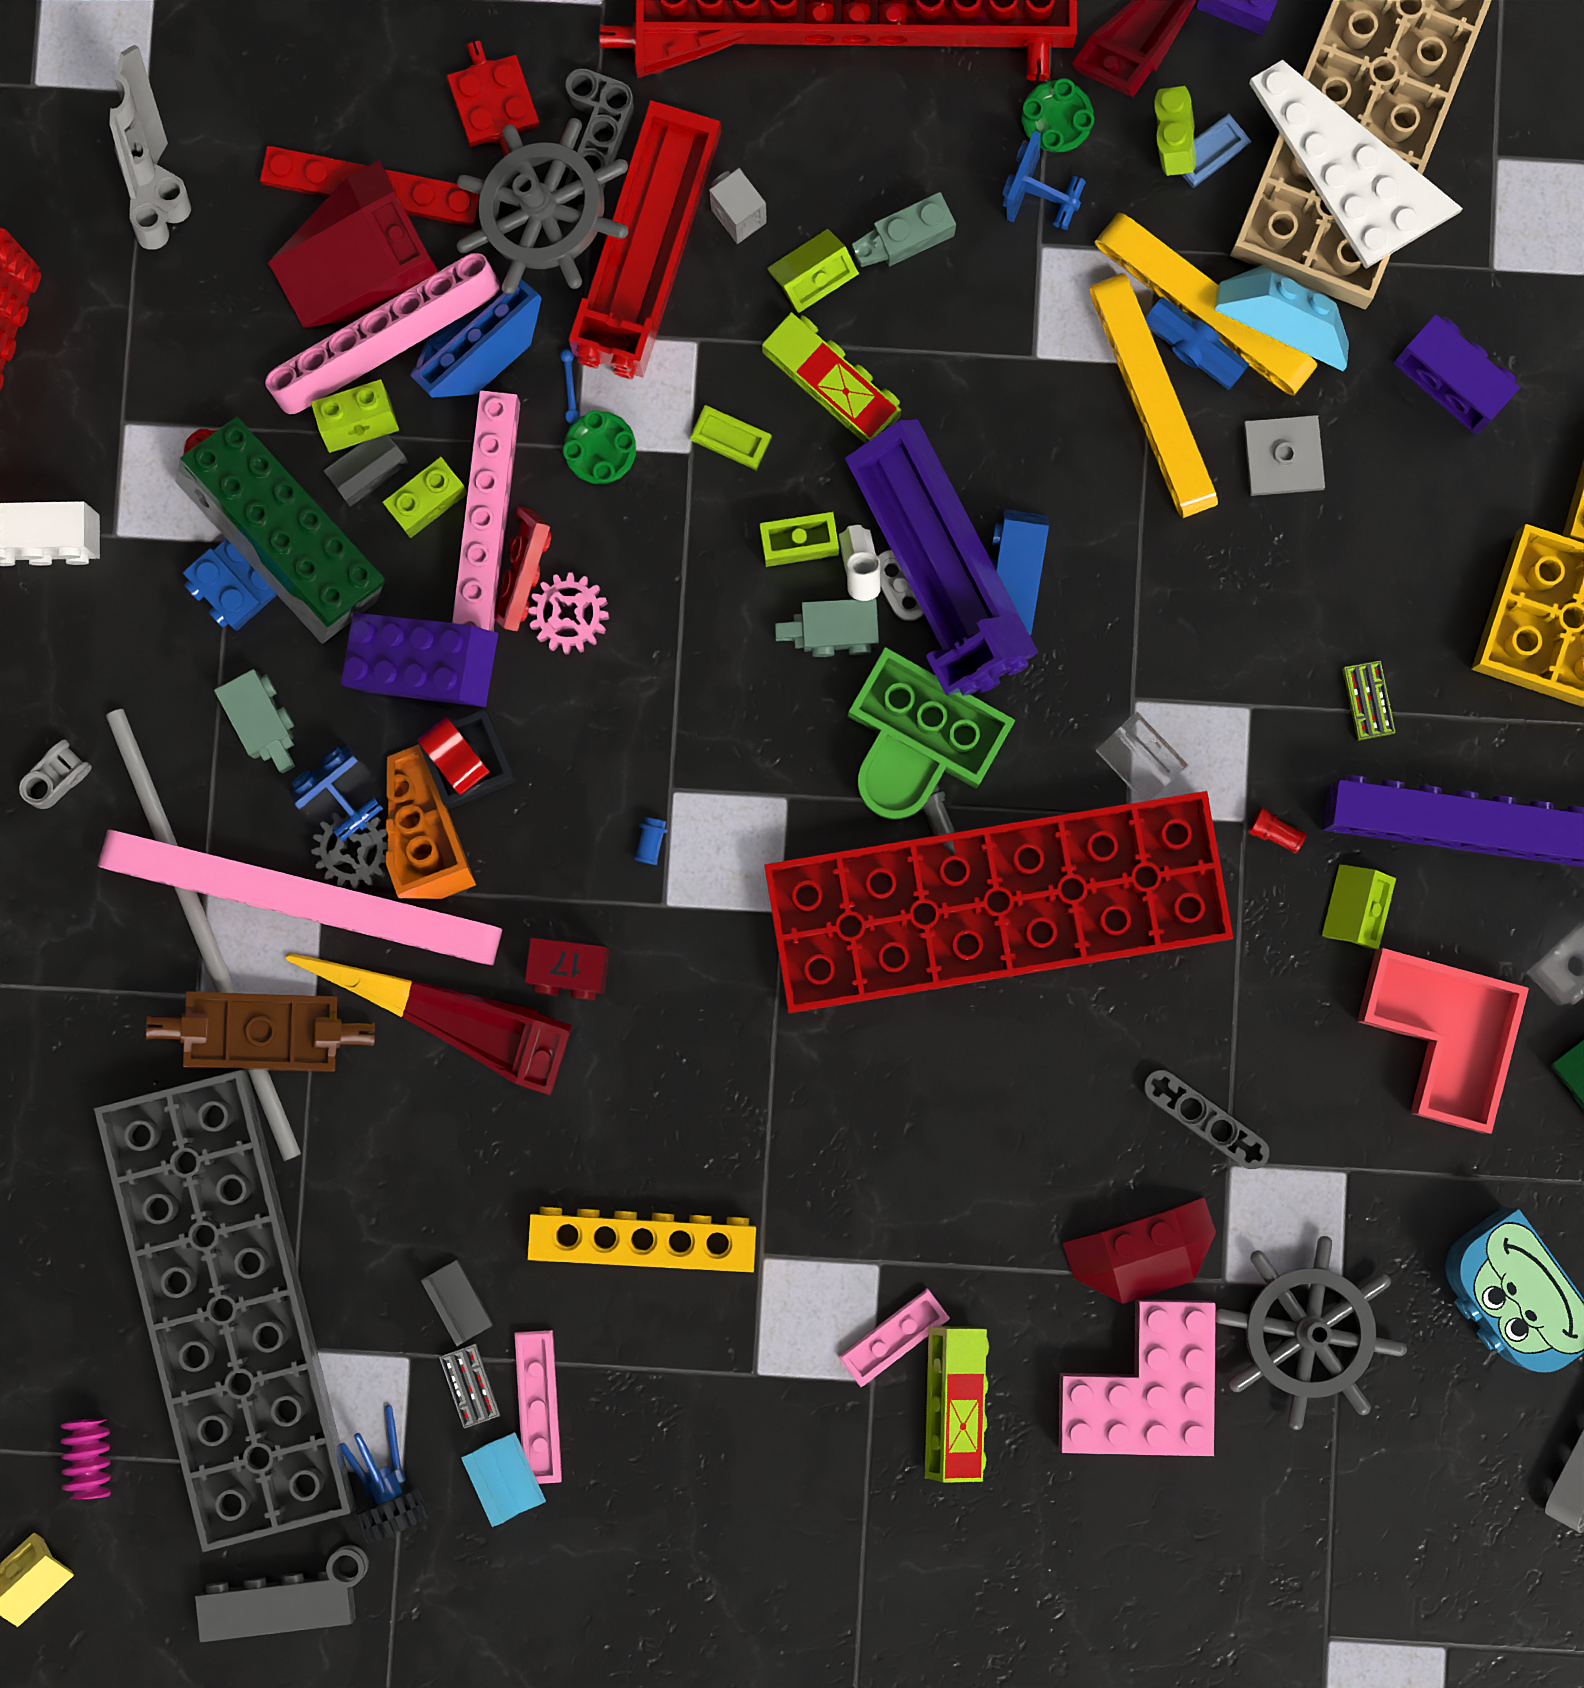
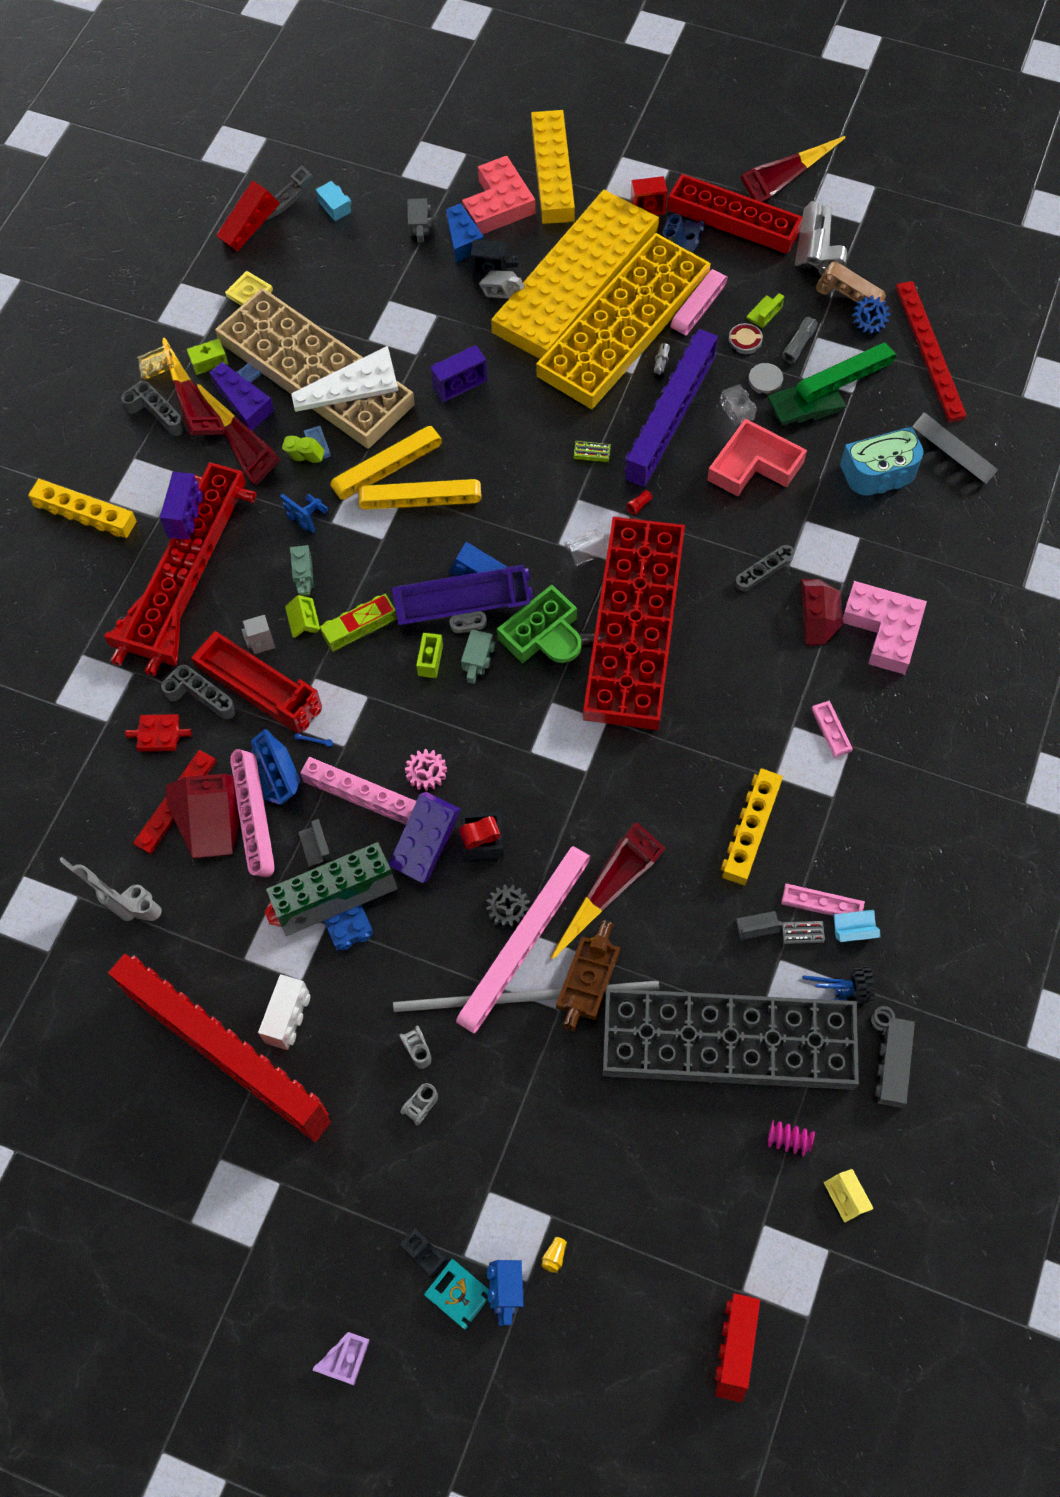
camera: 70 degrees left, 20 degrees down
sand green hinge [214,669,296,774] -> none
blue plate [289,744,383,842] -> none
lime brick [311,379,399,453] -> none
lime brick [383,457,468,538] -> none
orange wedge [386,745,476,899] -> none
dark grey piece [456,118,628,295] -> none
red wing [494,506,551,631] -> none
dark red brick [525,938,610,1000] -> none
green dish [563,410,636,484] -> none
blue pin [634,817,668,865] -> none
lime tile [690,405,772,470] -> none
white piece [839,525,880,601] -> none
lime brick [925,1326,989,1482] -> none
green dish [1022,78,1094,152] -> none
blue piece [1145,297,1249,390] -> none
medium azure wedge [1214,265,1349,371] -> none
dark grey piece [1215,1236,1407,1430] -> none
light grey plate [1243,415,1325,496] -> none
lime panel [1322,864,1396,950] -> none

